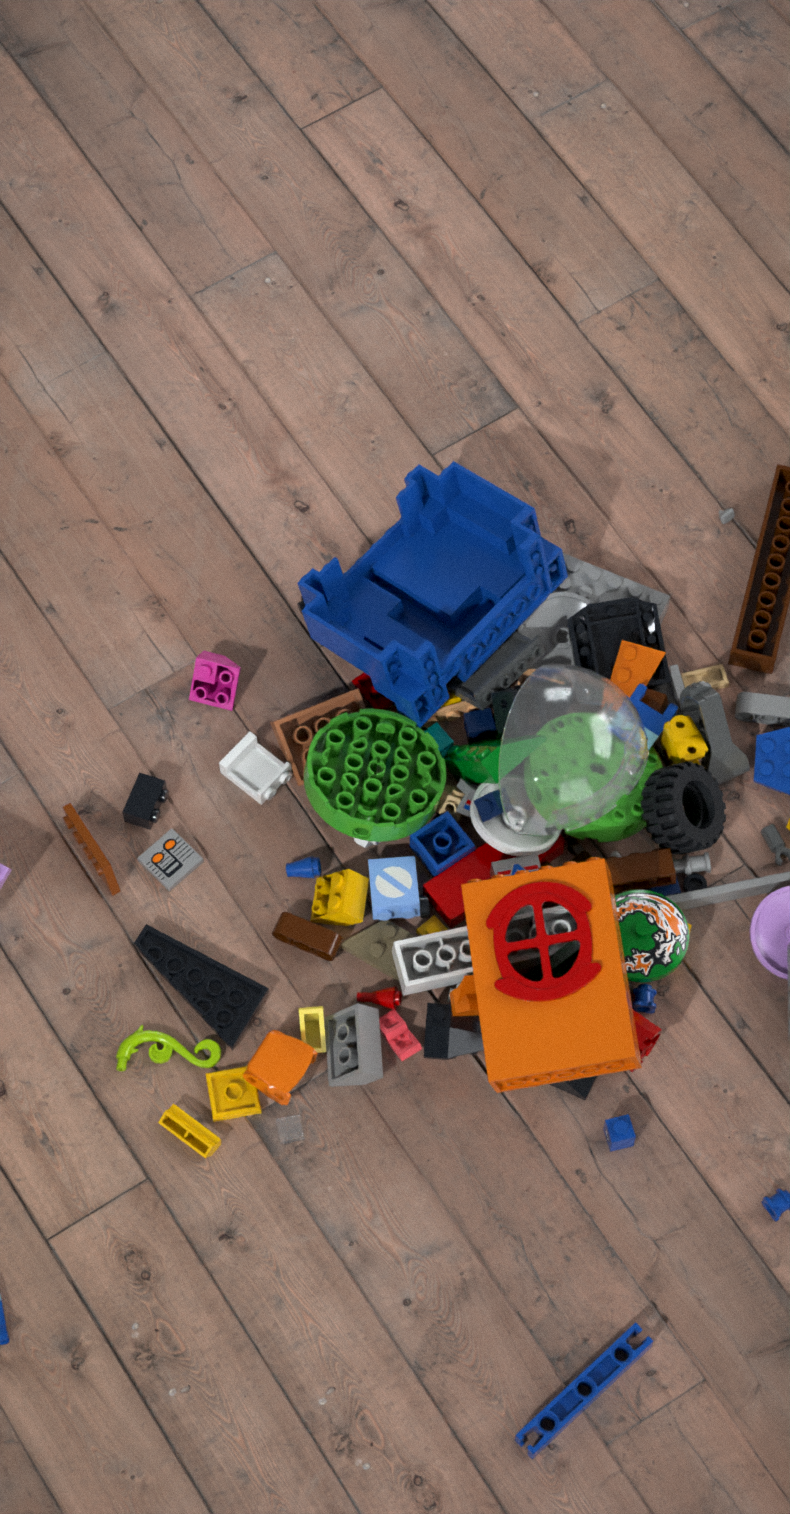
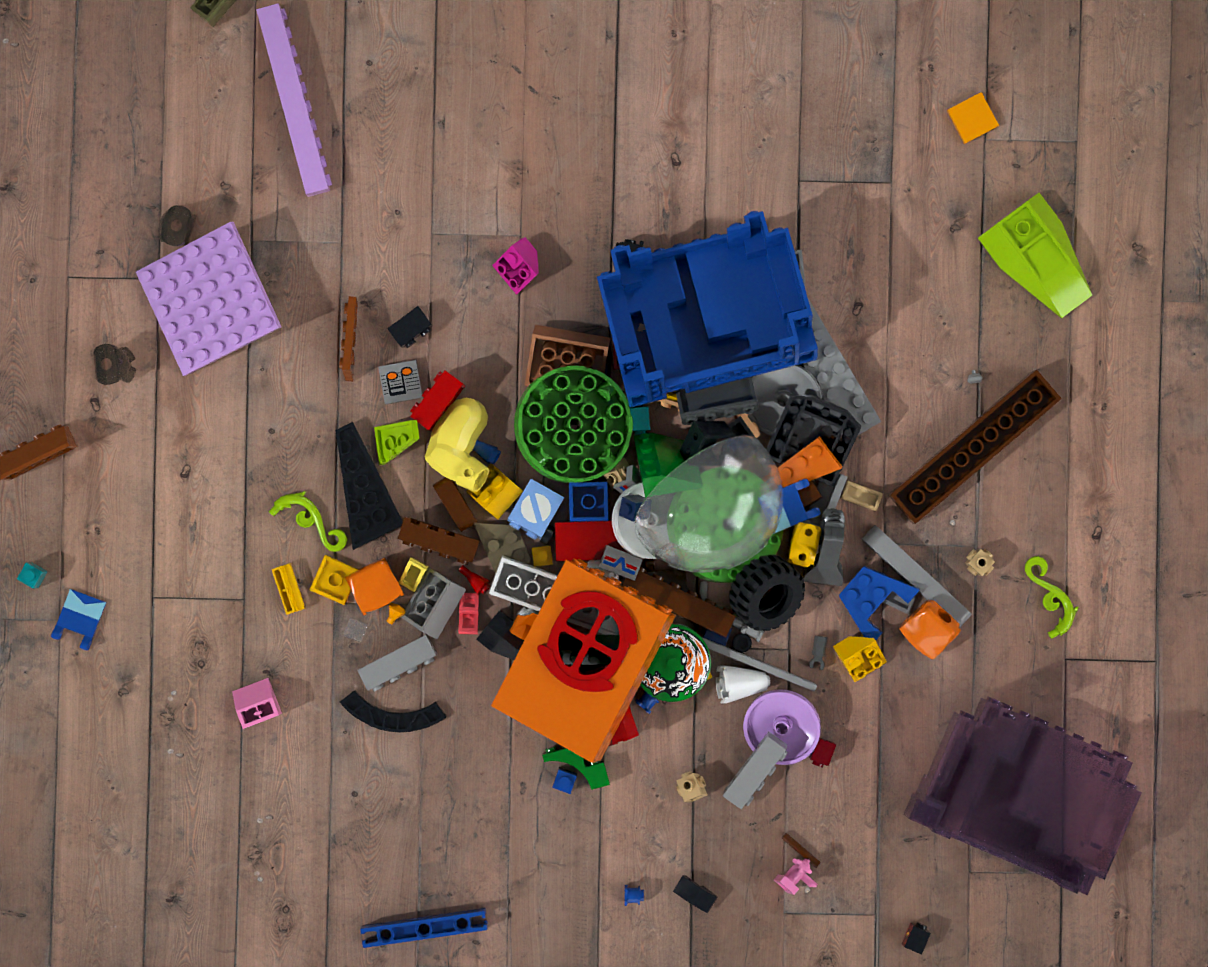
camera: 30 degrees right, 25 degrees up
white panel [219,732,292,805] -> none
dark blue brick [463,708,496,743] -> none
none -> bright pink slope [232,678,282,729]
none -> black tile [340,690,447,733]
none -> light grey brick [357,634,437,692]
none -> lime wing [374,420,419,465]
none -> light orange rock [386,603,406,624]
none -> reddish brown wedge [397,517,480,565]
none -> red brick [410,370,465,432]
none -> light yellow piece [425,397,489,492]
none -> green arch [542,746,610,790]
none -> tan brick [676,771,707,803]
none -> white cone [716,665,770,704]
none -> light orange tile [947,92,999,144]
none -> lime wedge [978,192,1092,318]

